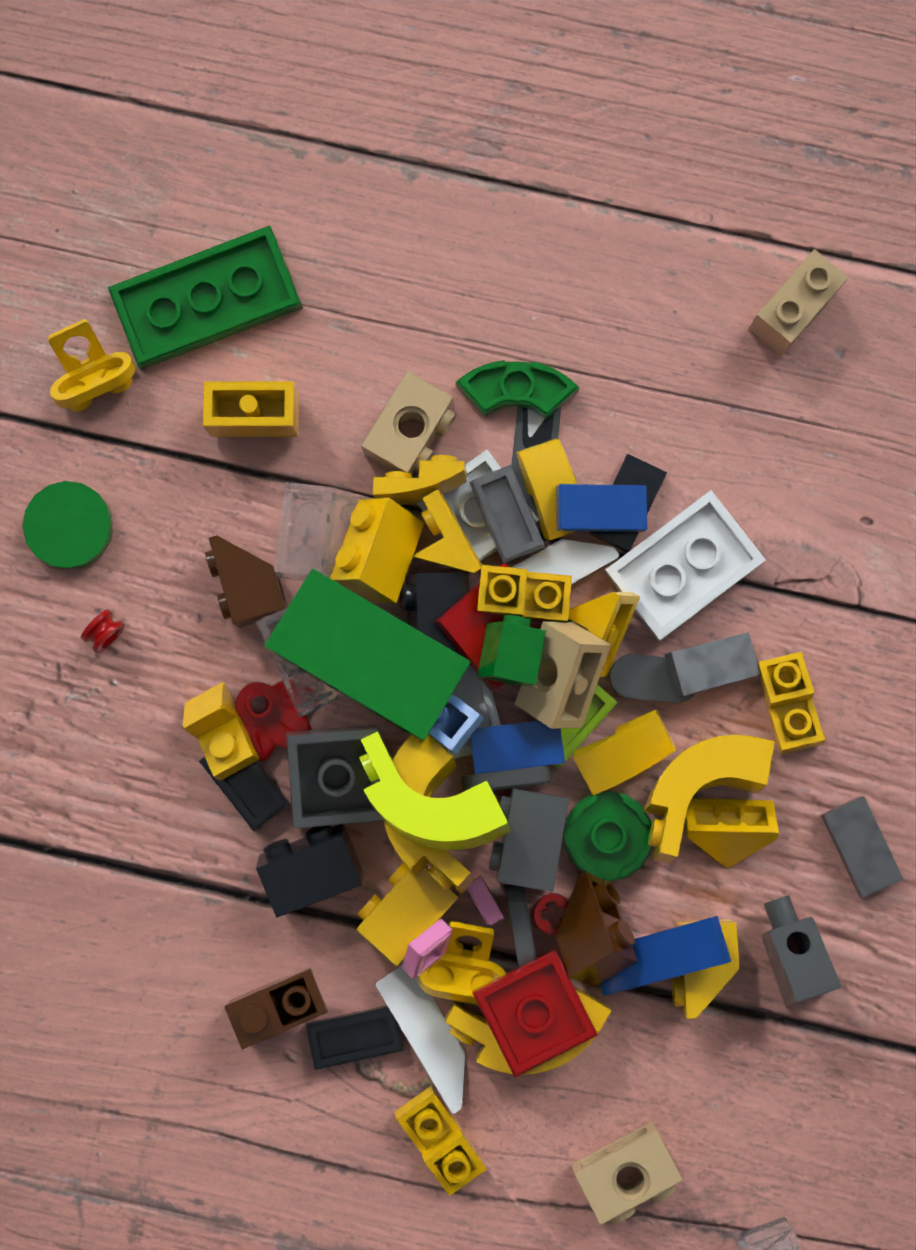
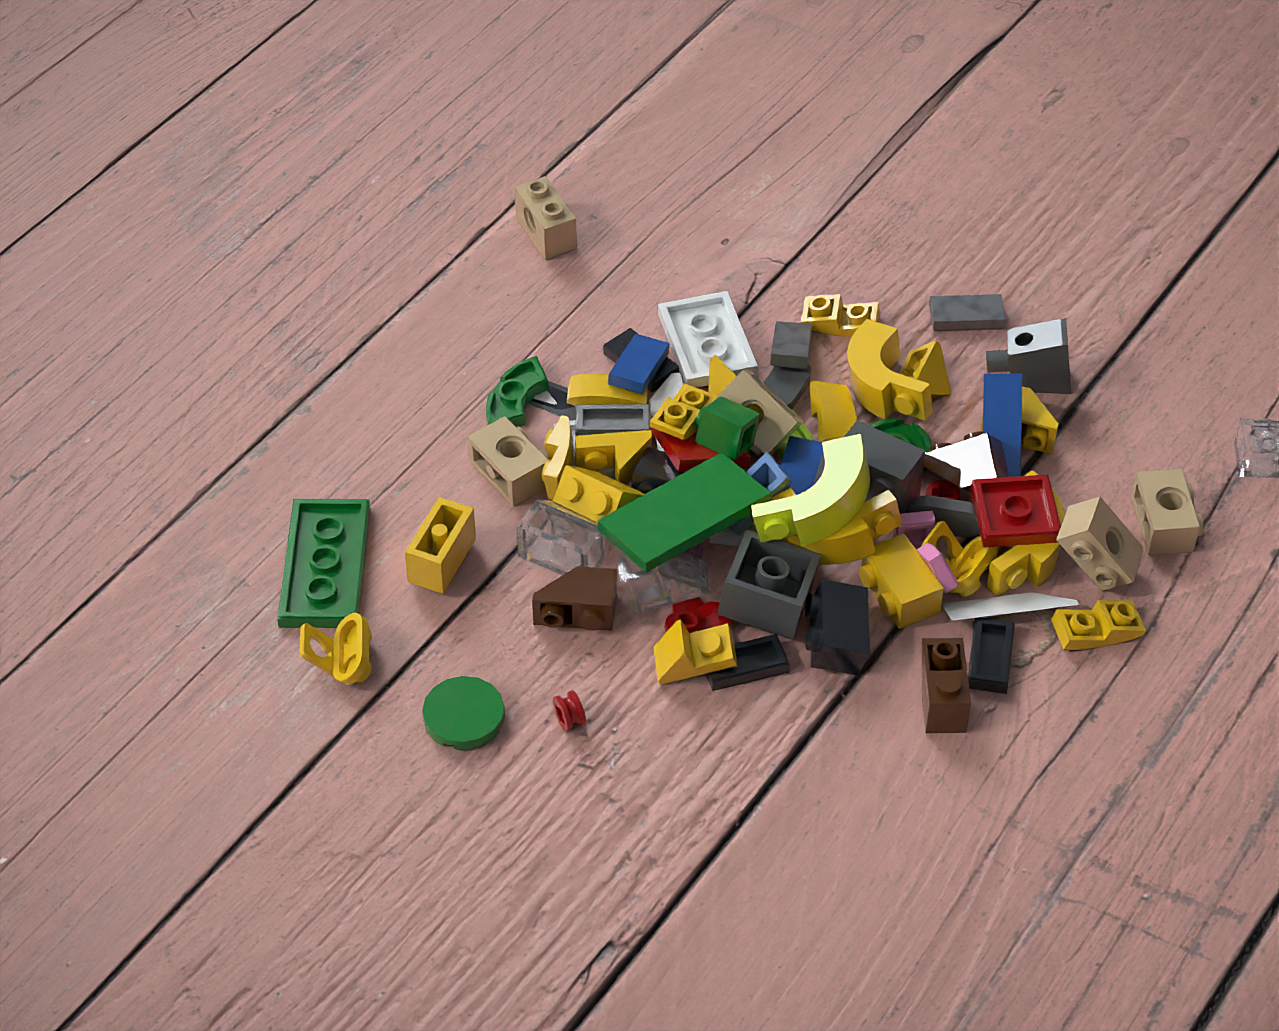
camera: 70 degrees left, 35 degrees down
none -> tan brick [1056,496,1144,591]

